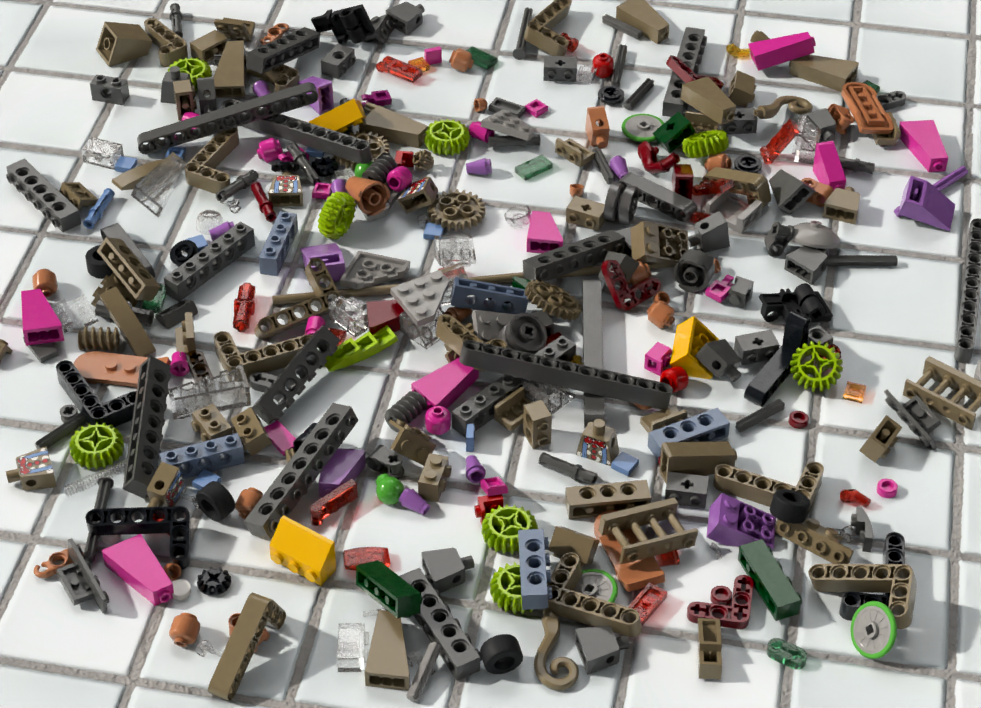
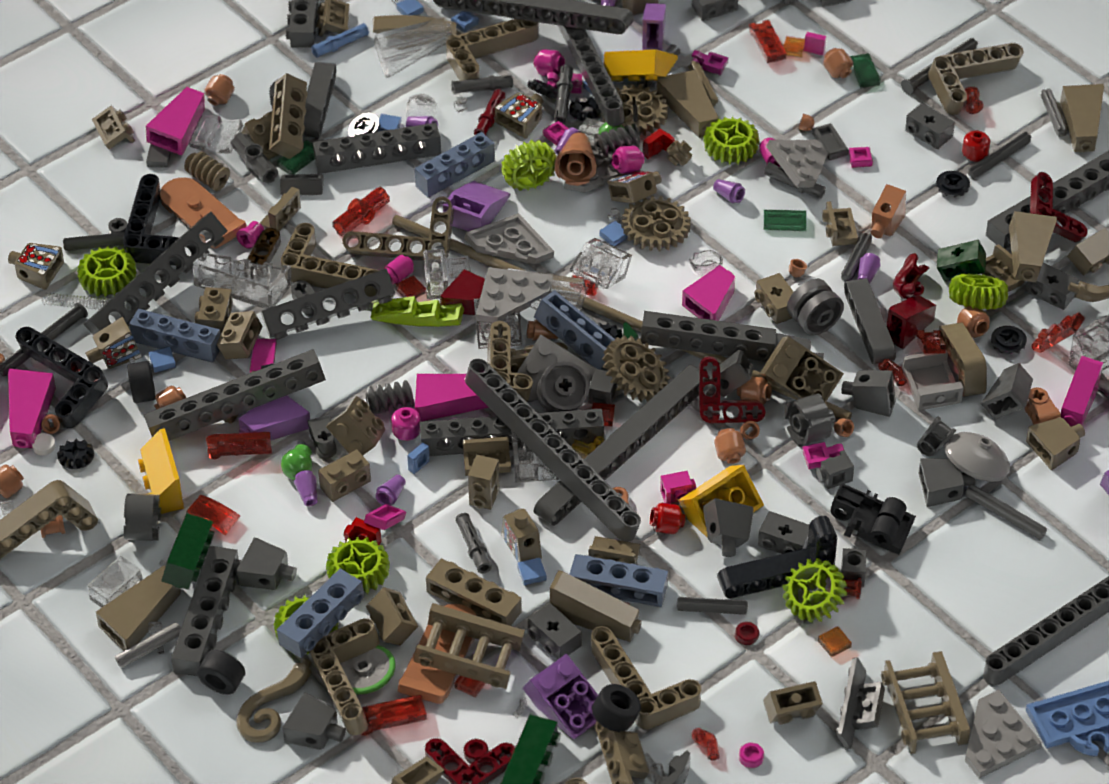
camera: 40 degrees right, 5 degrees up
dark tan slope [99,286,156,357] -> none
clear tile [576,64,597,84] -> none
light grey wheel [621,114,664,142] -> none
dark grey axle [624,78,654,110] -> none
none -> dark grey brick [124,493,161,541]

